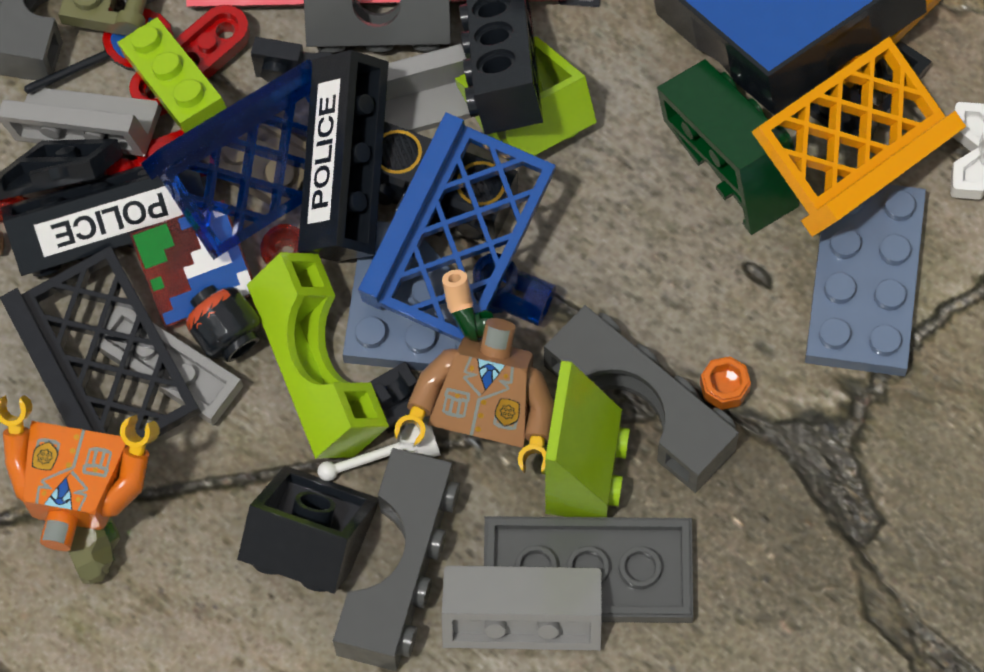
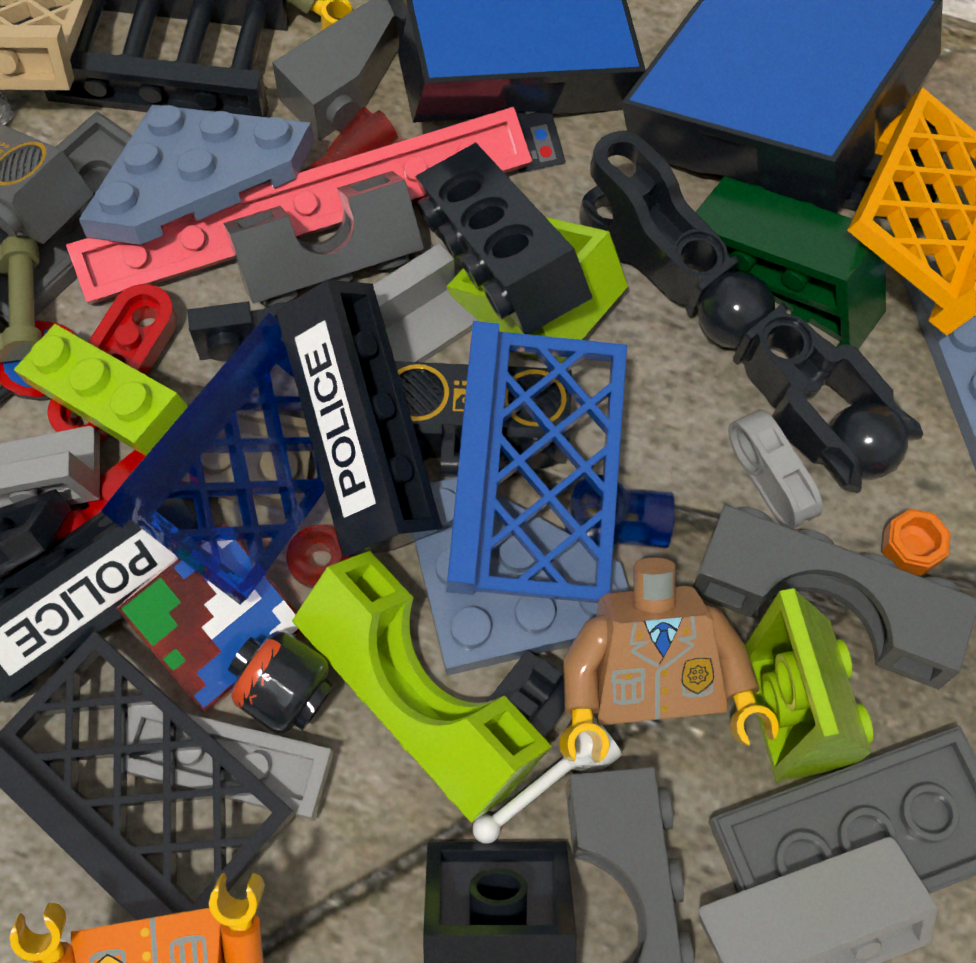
camera: 25 degrees left, 0 degrees up
arm [442,270,493,342] -> none
none -> black piece [579,130,924,493]
none -> light grey piece [728,409,823,529]

